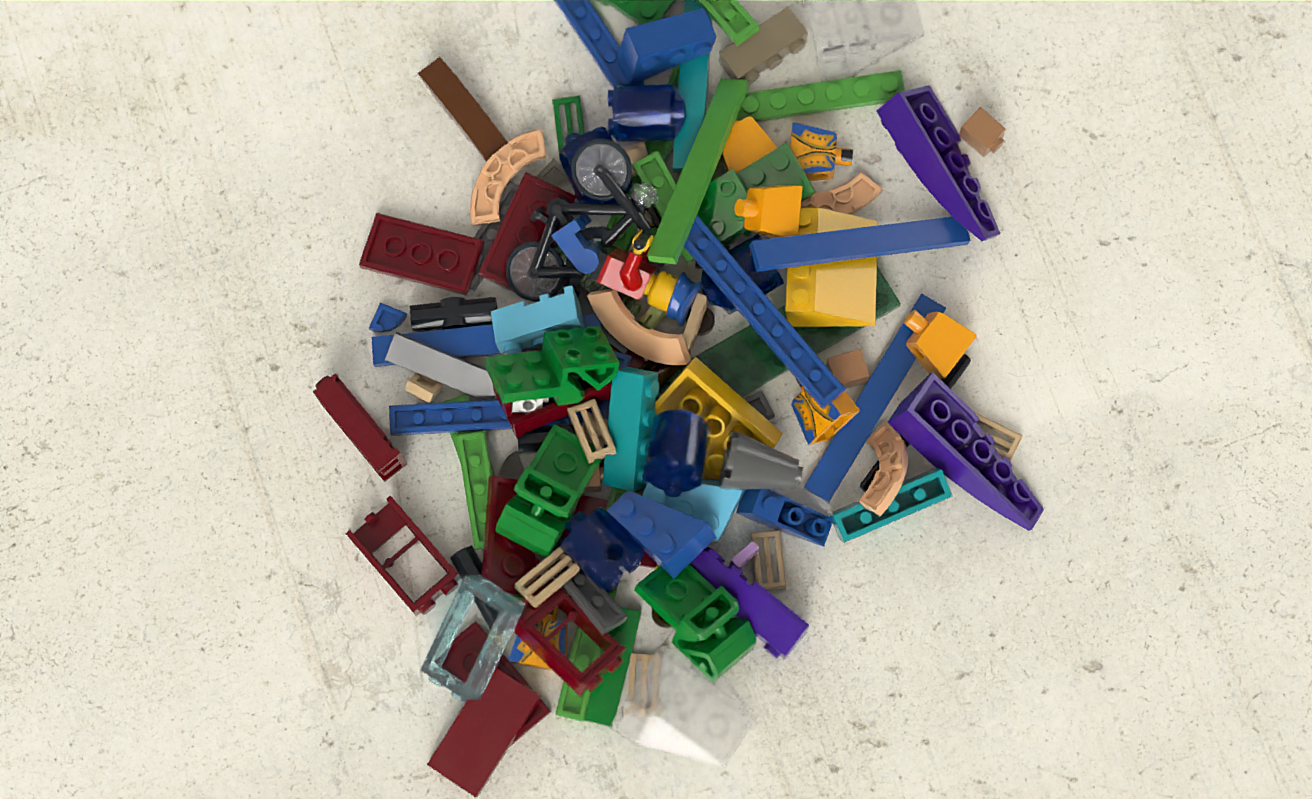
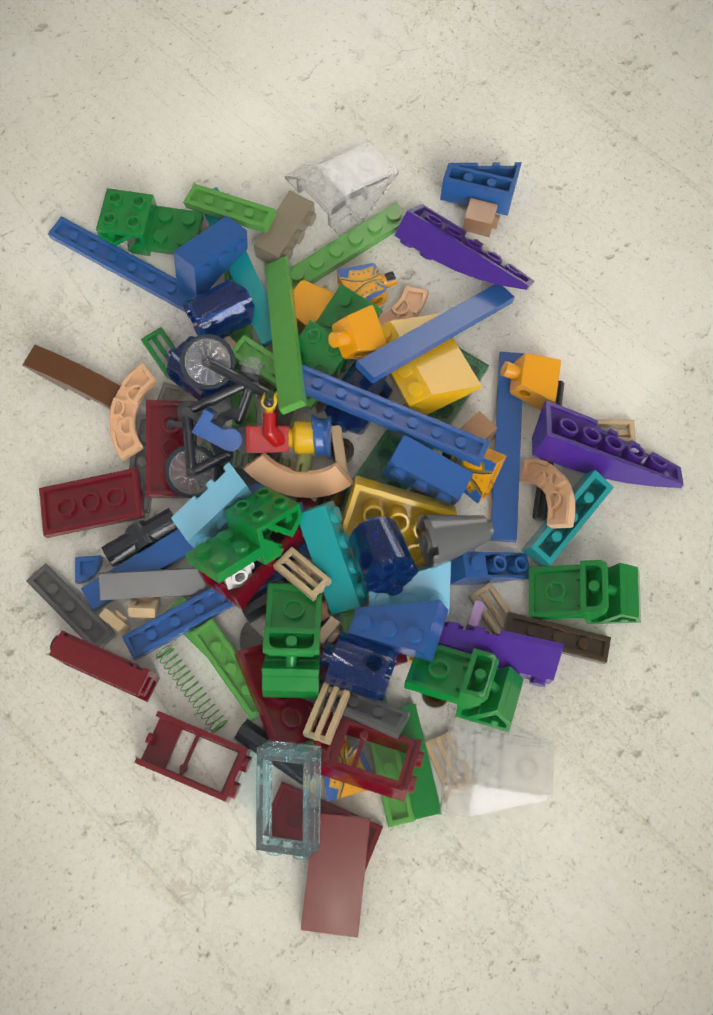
camera: 30 degrees left, 5 degrees down
none -> dark grey tile [26,563,116,648]
none -> tan plate [99,608,131,636]
none -> bright green piece [156,645,228,733]
none -> tan plate [320,616,341,648]
none -> blue wedge [381,435,473,506]
none -> blue wedge [440,162,522,216]
none -> dark brown tile [503,612,611,664]
none -> green piece [529,560,641,624]

